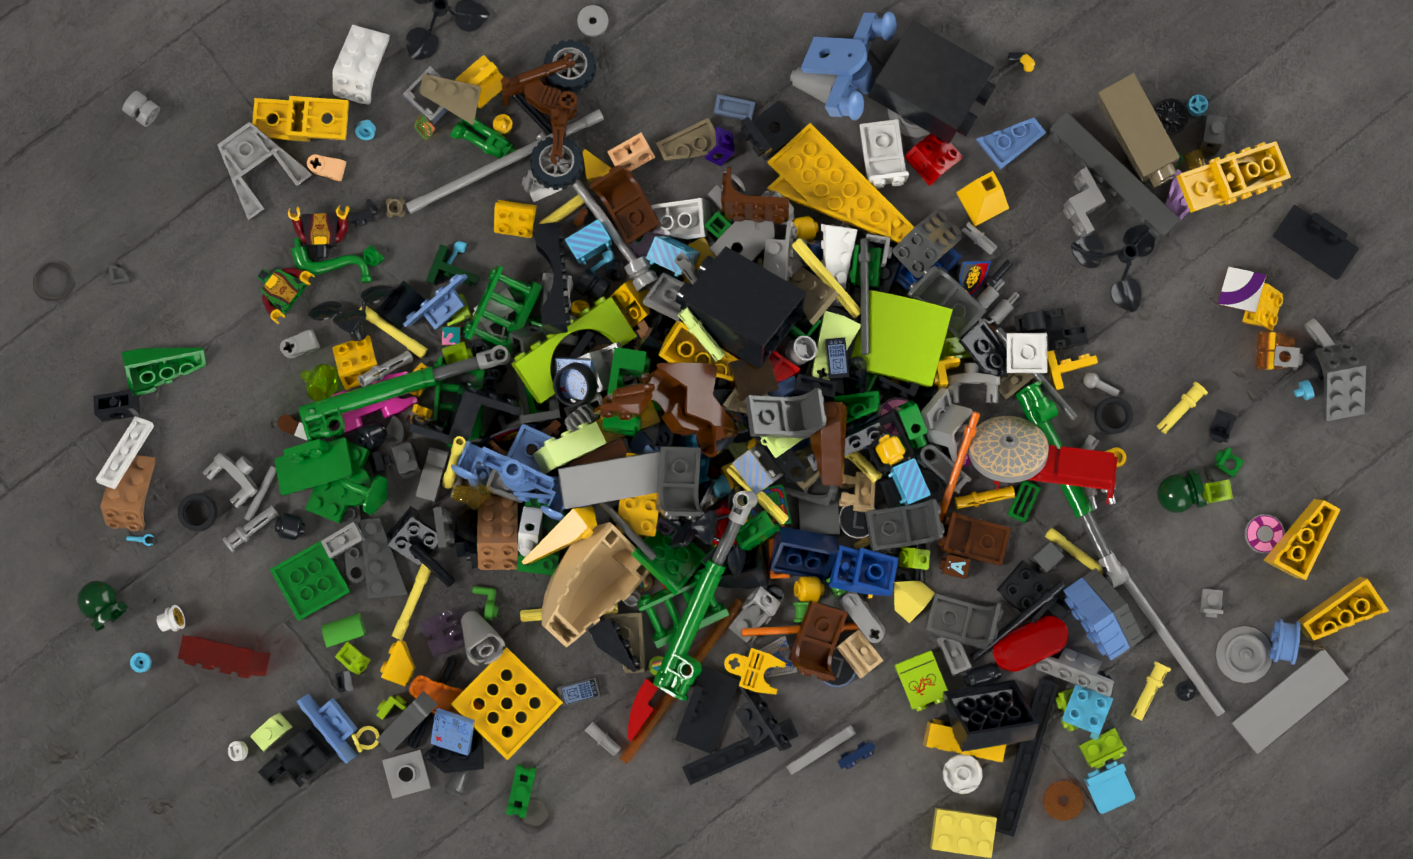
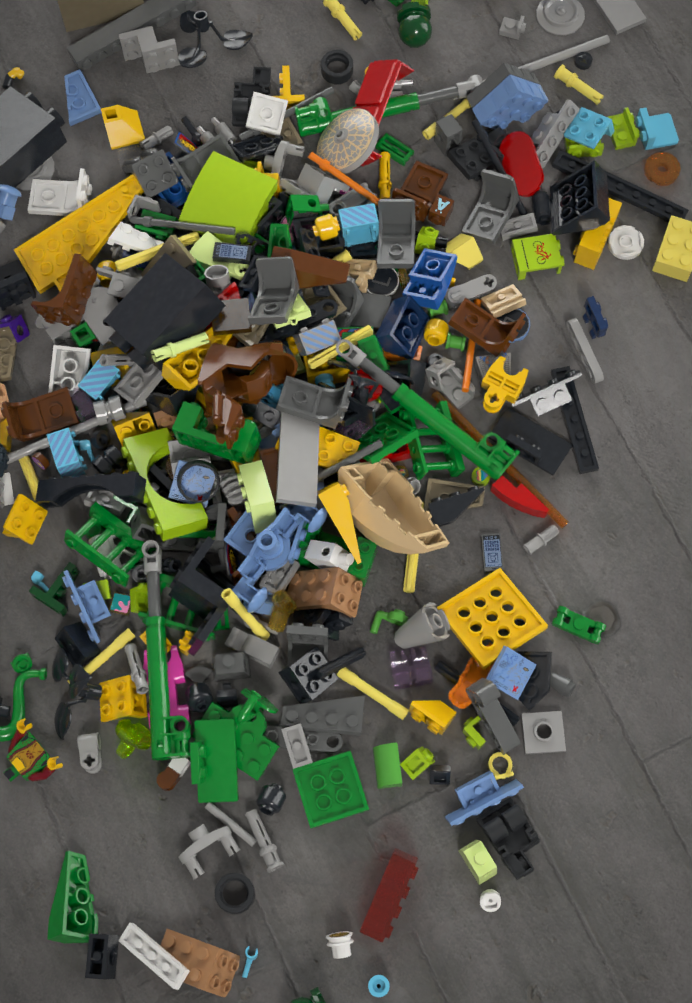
camera: 80 degrees left, 15 degrees down
red bracket [904,134,963,186] -> none
light grey bar [1084,373,1119,397] -> none

